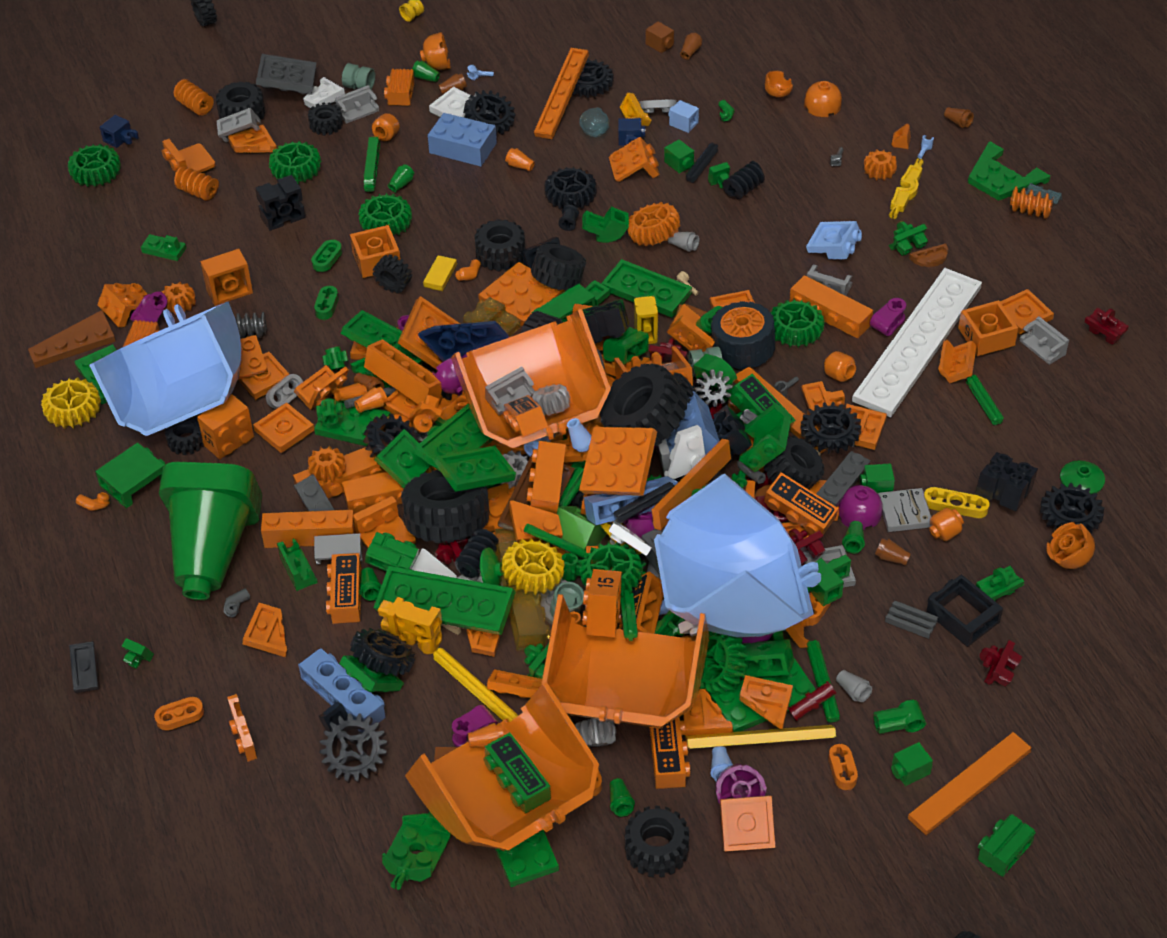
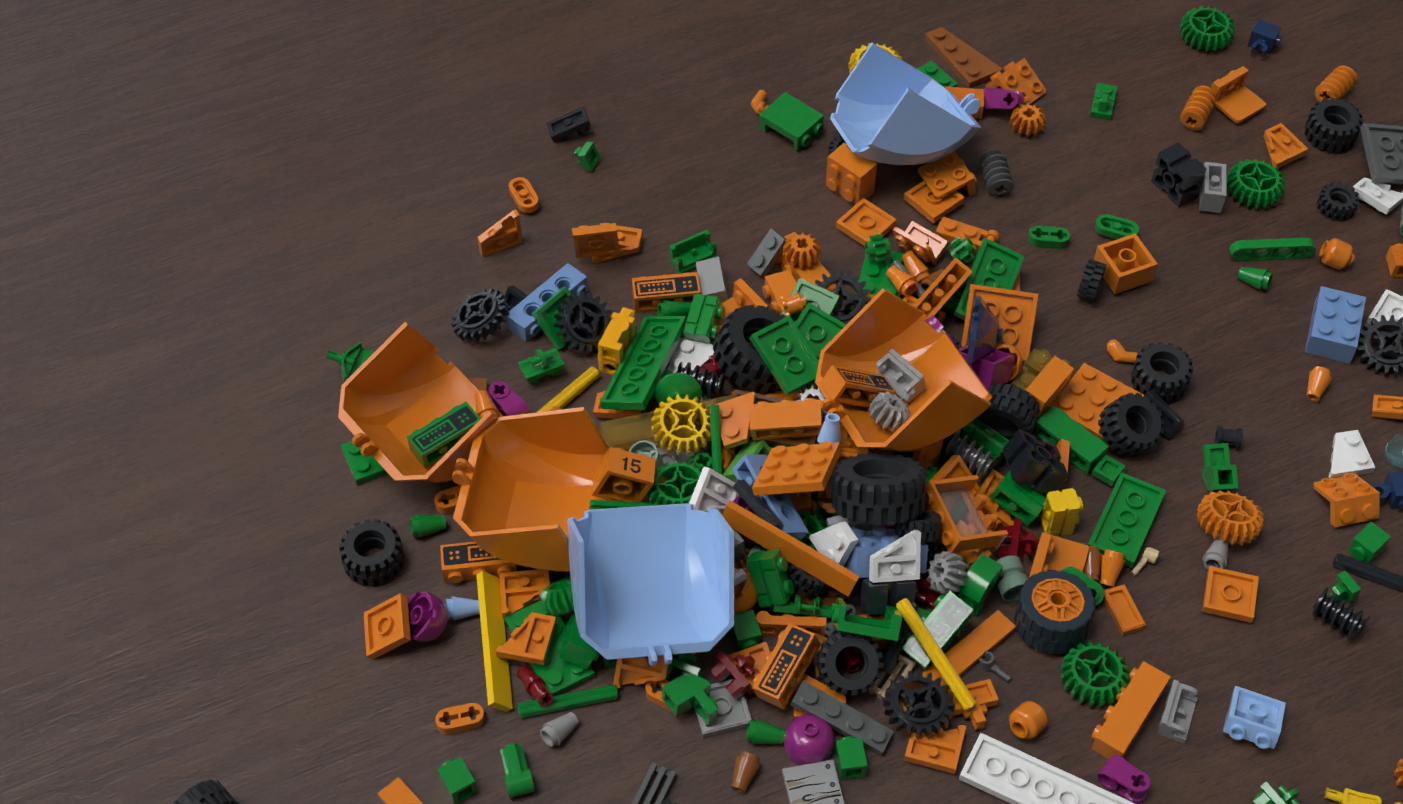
camera: 85 degrees right, 5 degrees up
green cone [159,462,263,600] -> none
orange brick [200,249,253,306] -> none
light grey hinge [217,108,260,142] -> none
dark grey arm [223,588,250,617] -> none
orange brick [261,510,356,548] -> none
light grey plate [266,374,303,409] -> none
light grey hinge [335,85,379,124] -> none
green gear [359,193,412,236] -> none
yellow tile [423,255,457,291] -> none
black gear [544,166,597,210] -> none
none -> green hips [518,348,565,385]
none -> orange plate [572,223,620,258]
none -> orange brick [780,291,807,317]
none -> white wing [869,530,921,583]
none -> yellow axle [896,598,976,711]
none -> orange plate [935,217,1000,251]
none -> orange slope [1026,356,1074,427]
none -> orange cone [1100,549,1126,587]
none -> light grey brick [1199,162,1226,213]
none -> orange plate [1202,566,1259,623]
none -> white wing [1329,430,1375,478]

